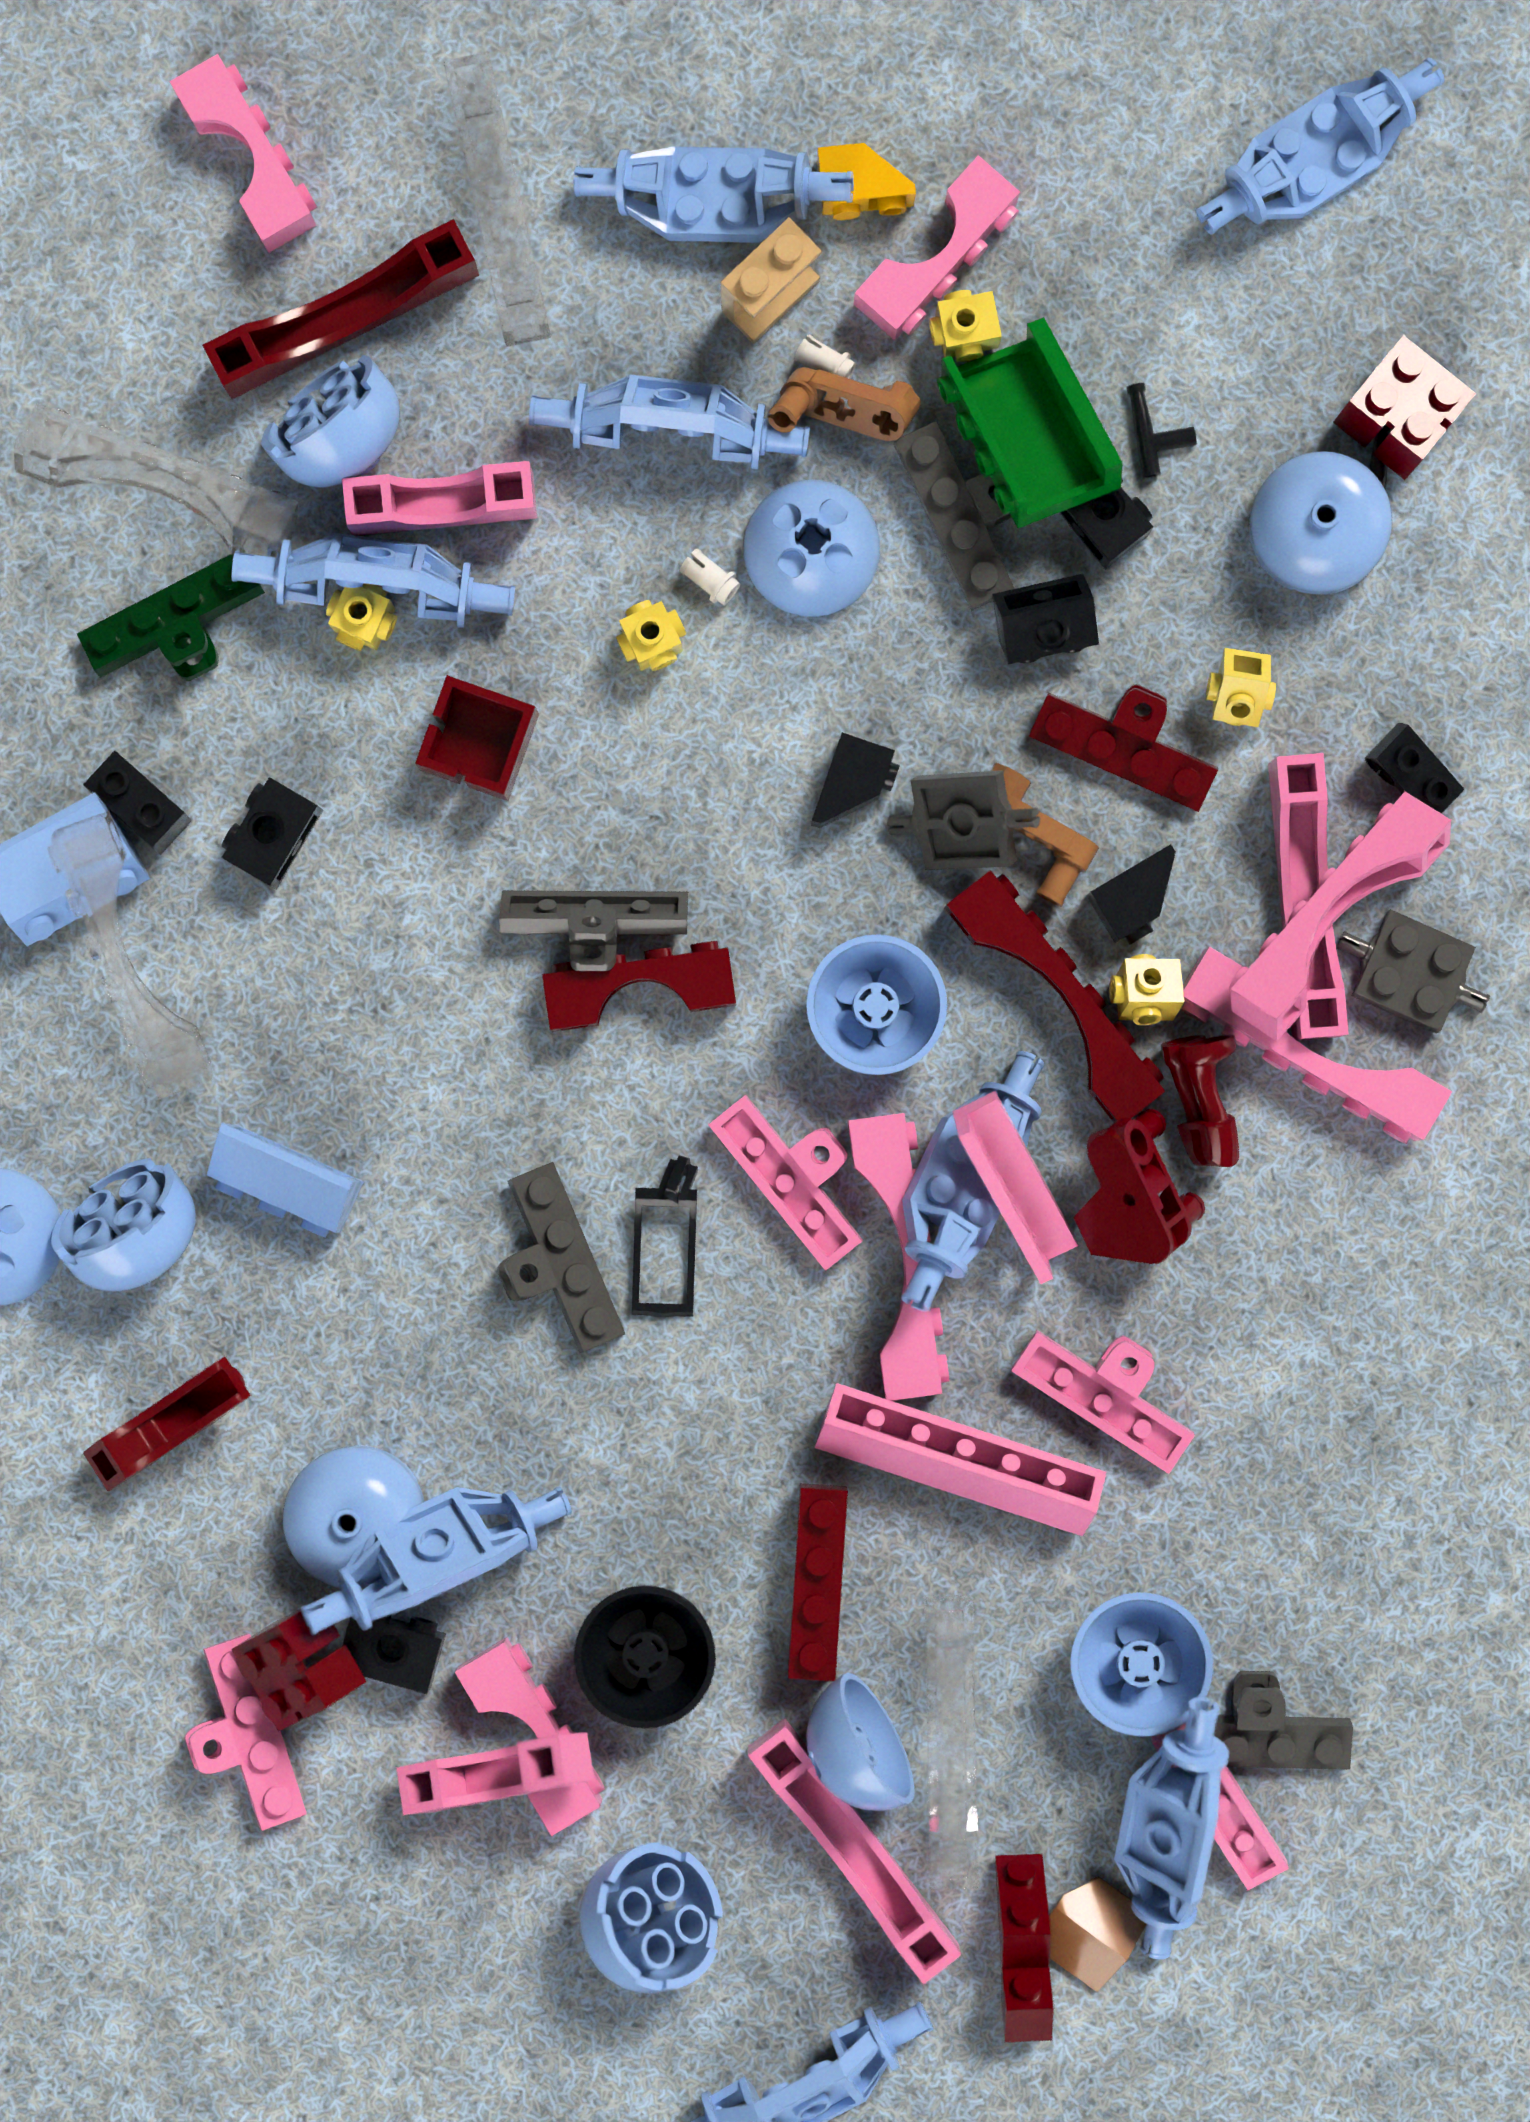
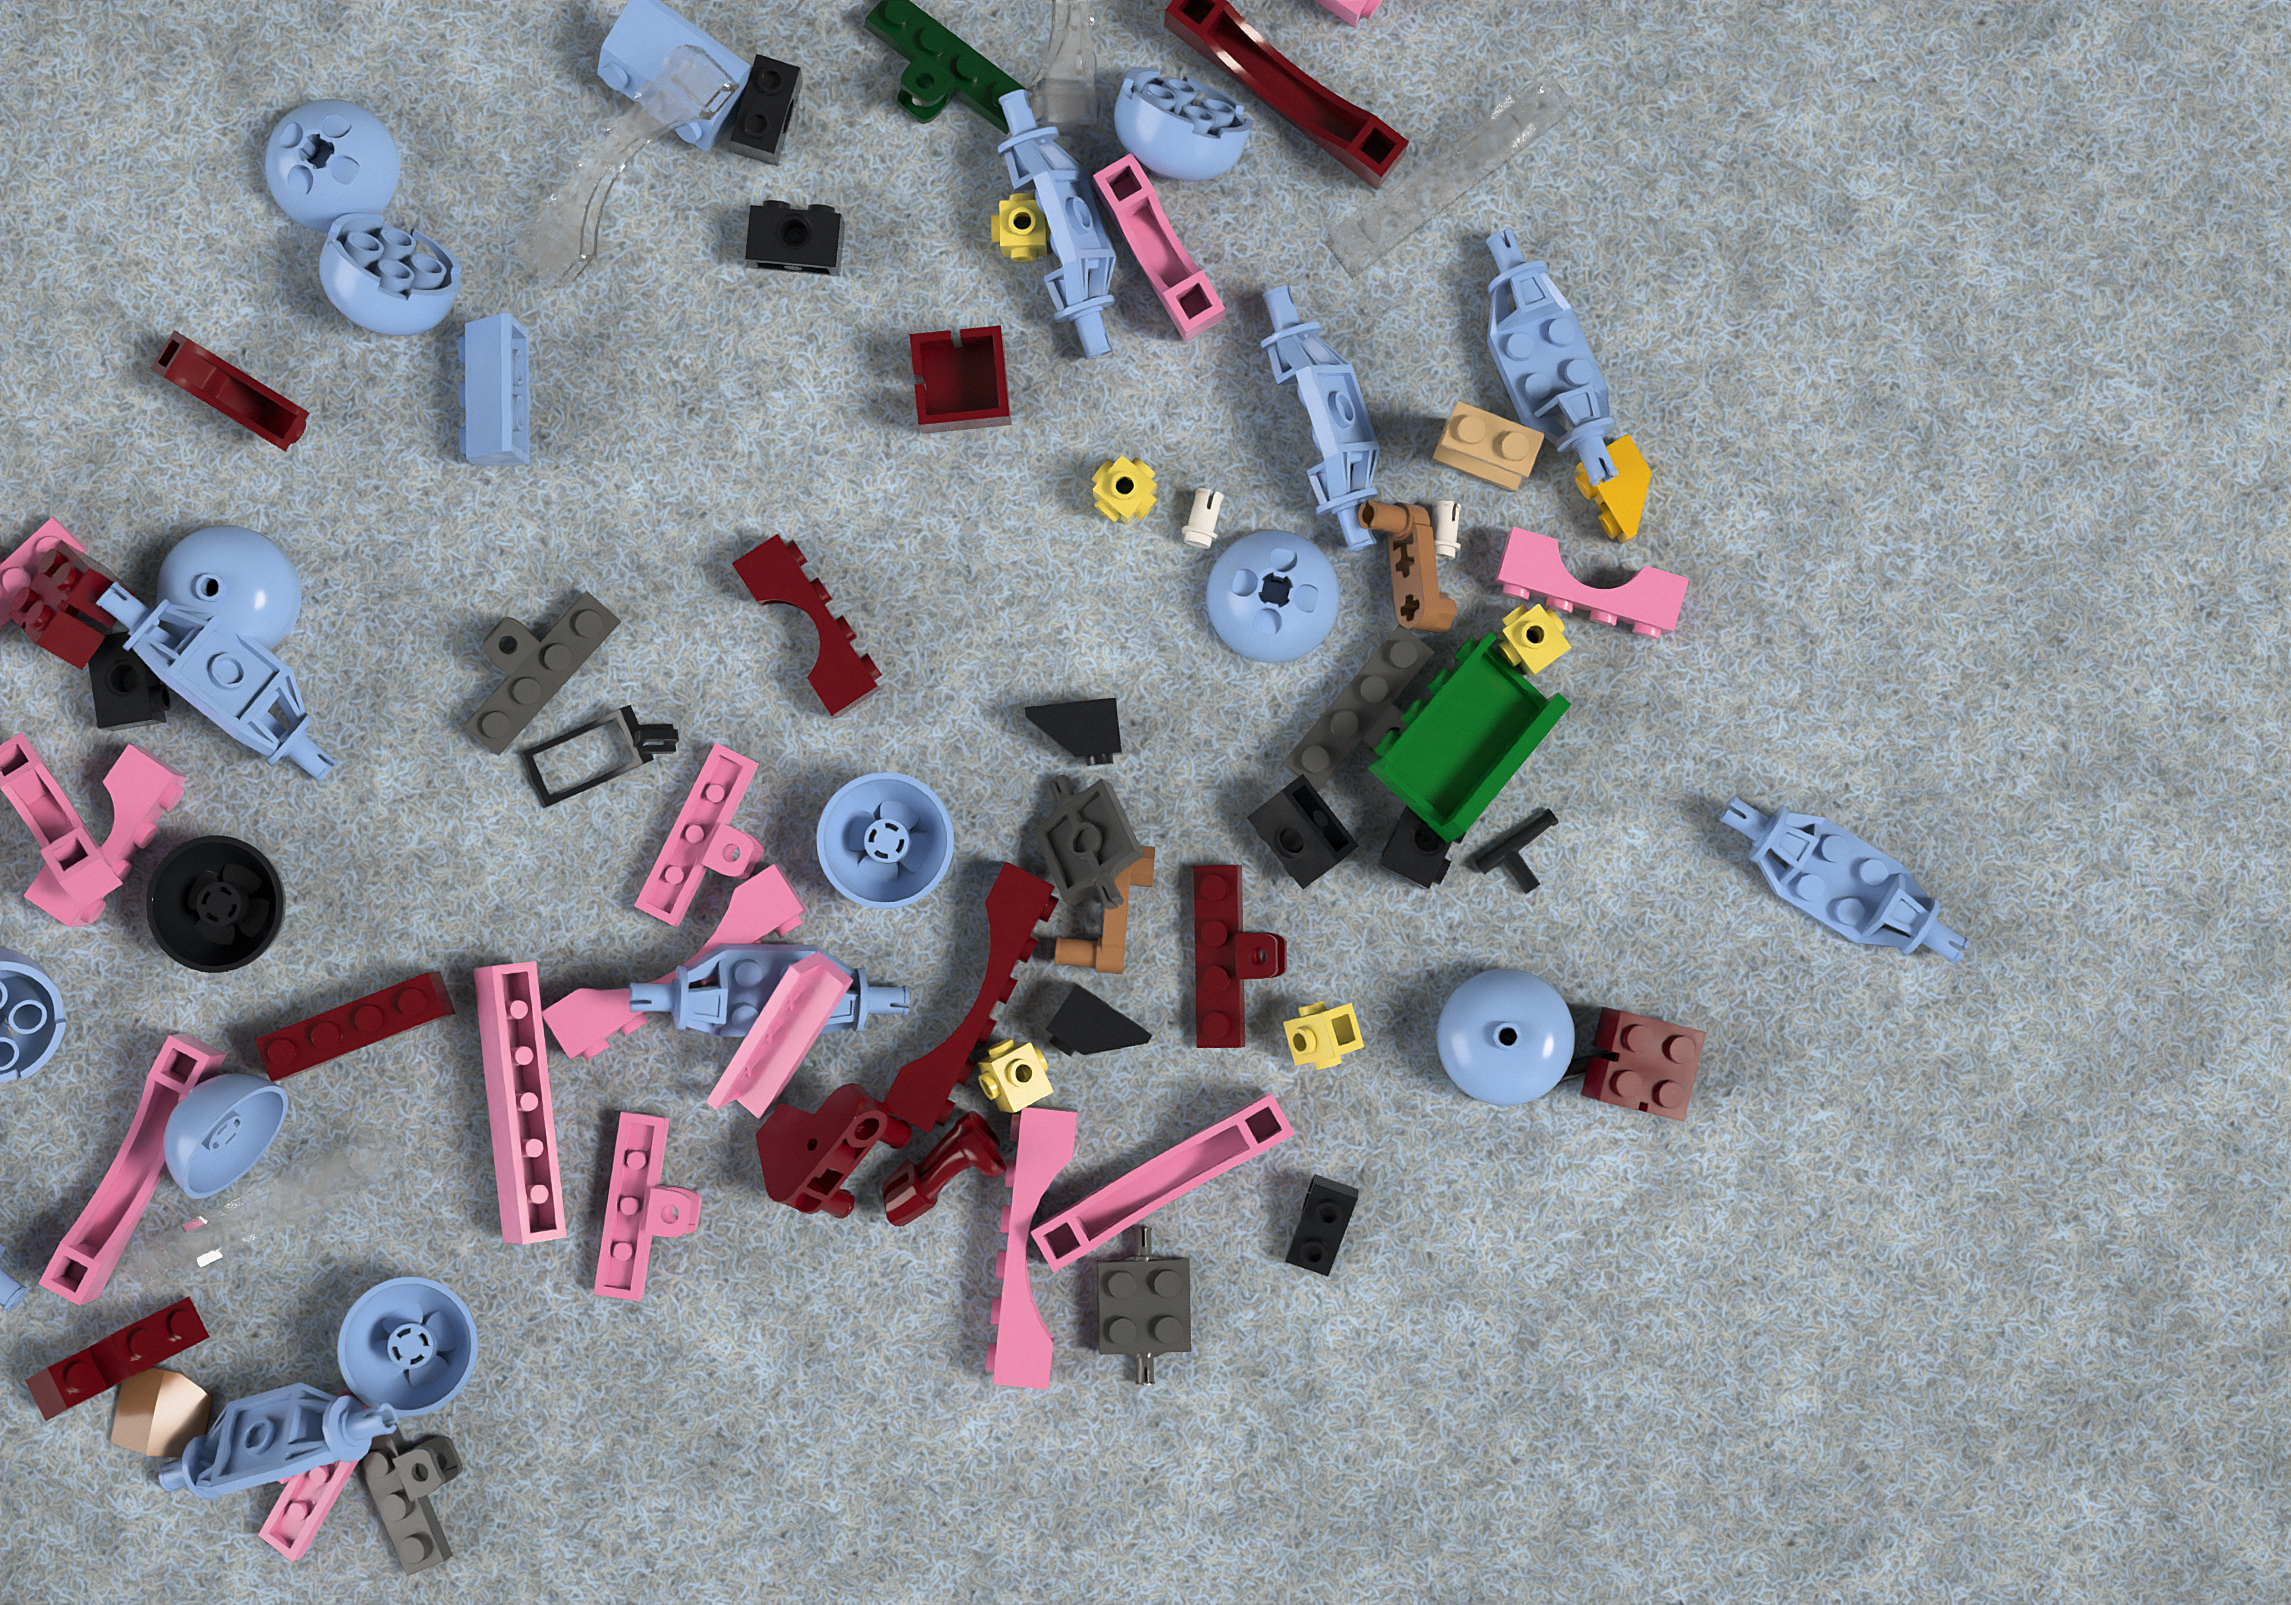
camera: 65 degrees right, 0 degrees up
dark grey plate [499,890,688,971] -> none
bright pink arch [1229,791,1451,1041] -> none

